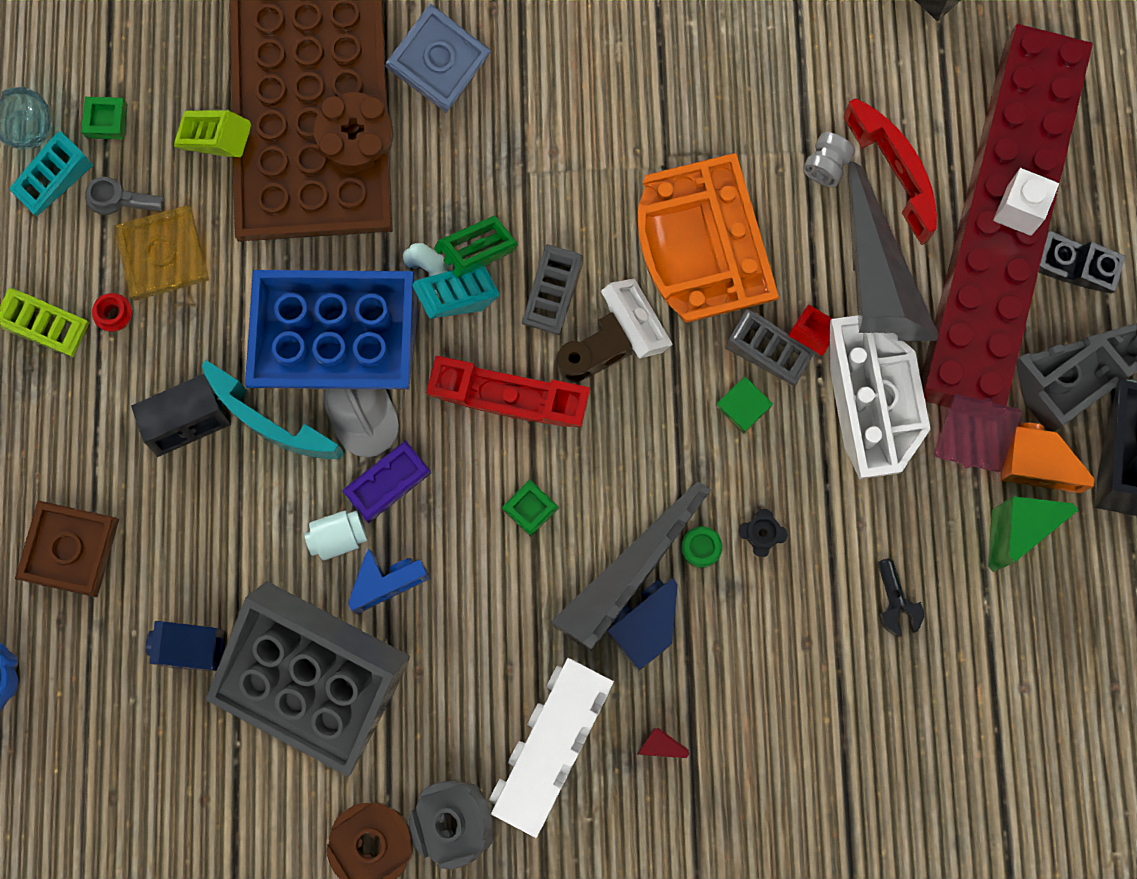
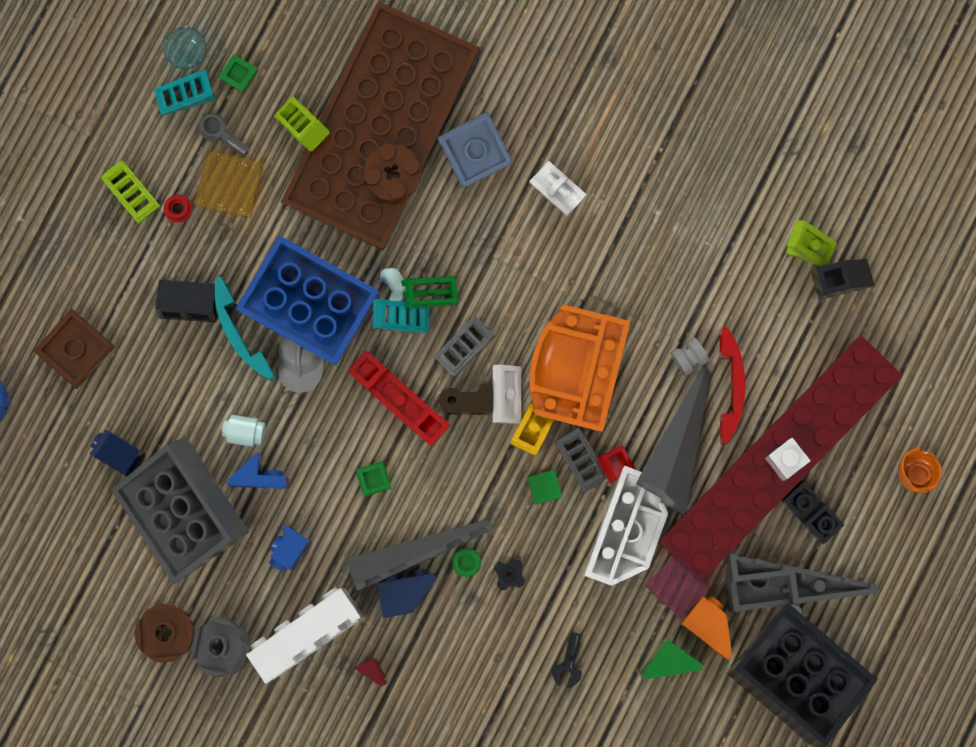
camera: 30 degrees right, 5 degrees up
dark purple plate [342,440,431,523] -> none
none -> blue brick [269,525,311,572]
none -> yellow slope [510,402,554,456]
none -> white hips [529,161,587,216]

